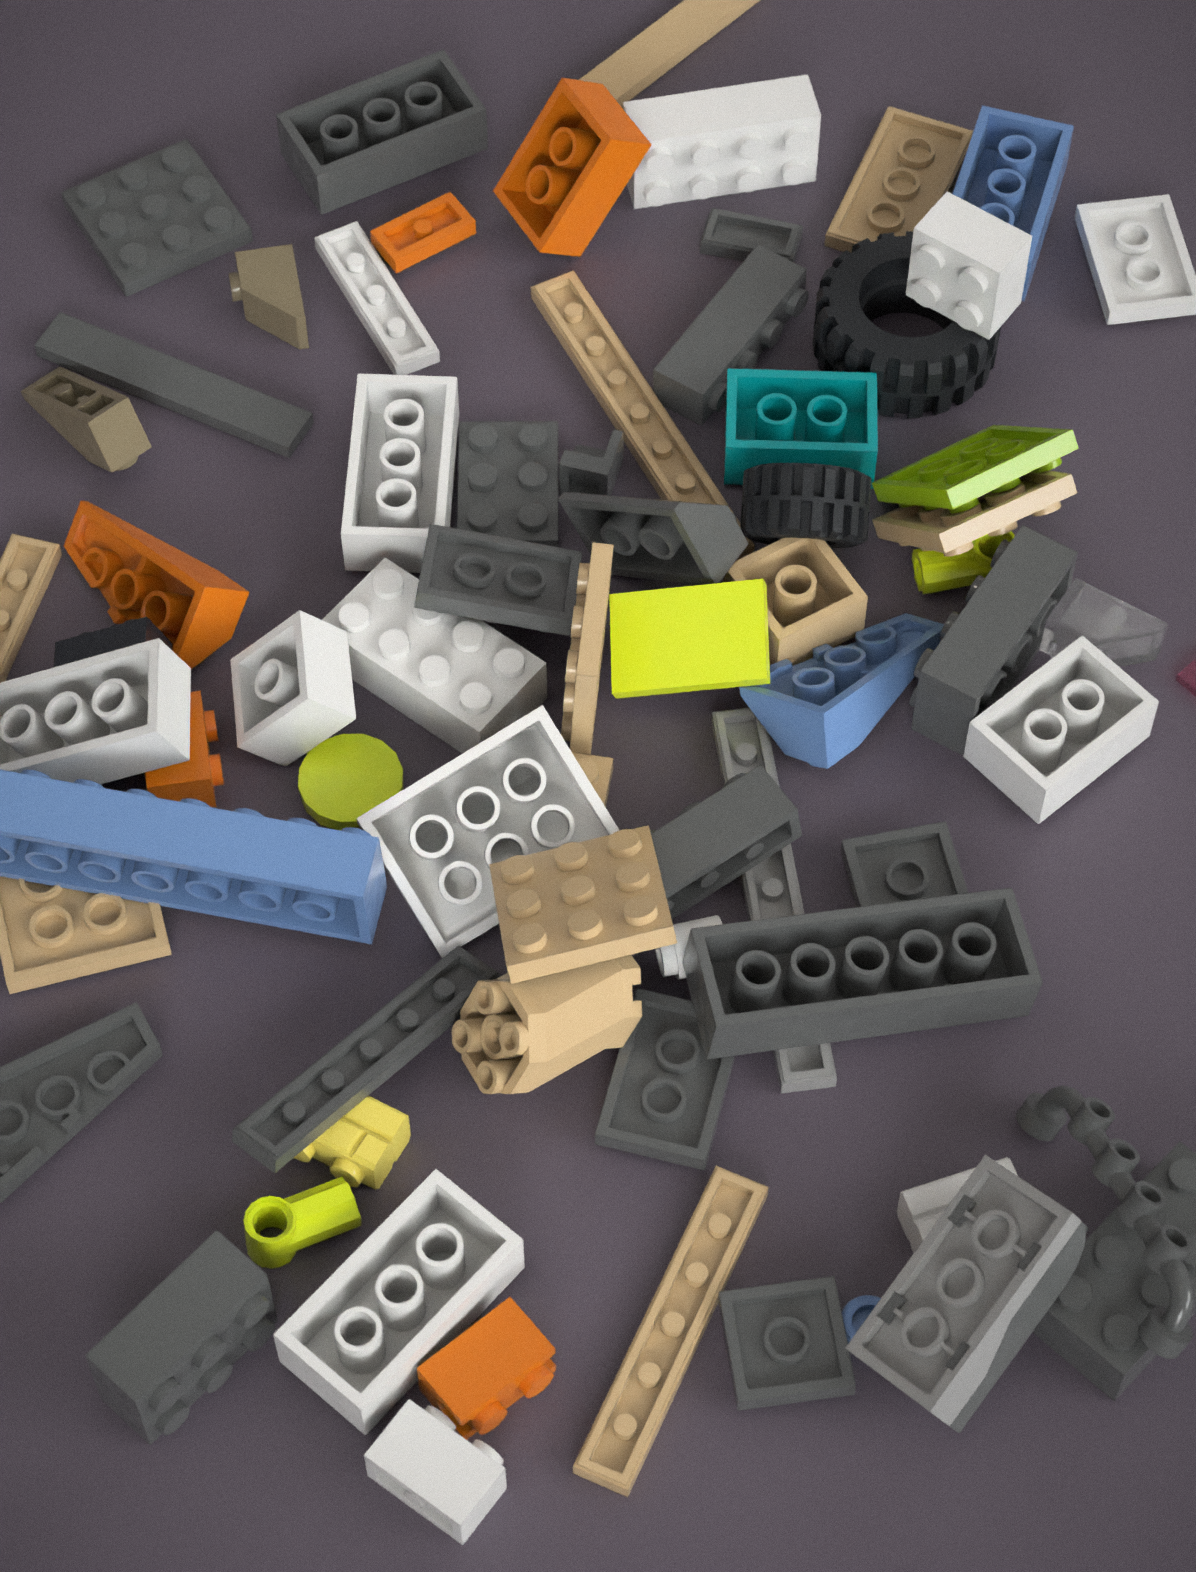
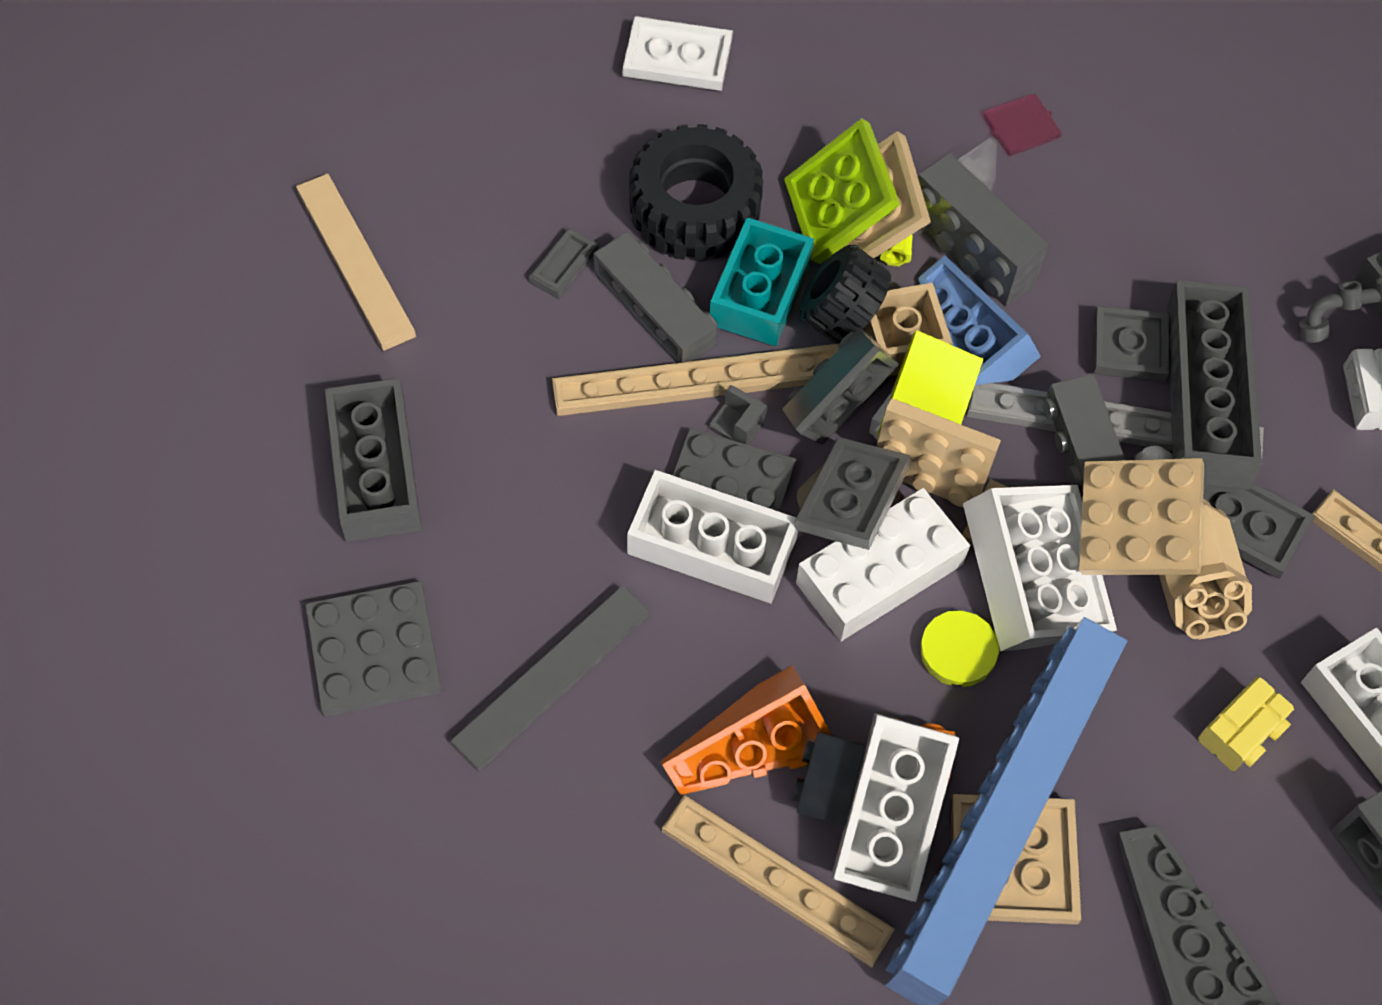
camera: 75 degrees left, 5 degrees up
dark tan slope [20,367,152,473] -> none
dark tan slope [228,244,309,349] -> none
white brick [230,610,356,767] -> none
dark grey tile [232,945,501,1173] -> none
neon yellow piece [243,1176,361,1269] -> none
white tile [314,221,440,375] -> none
orange plate [370,192,476,273] -> none
orange brick [493,78,652,257] -> none
white brick [623,74,821,209] -> none
tan tile [825,106,973,253] -> none
white brick [906,191,1032,340] -> none
medium blue brick [953,105,1074,301] -> none
white brick [963,635,1159,824] -> none

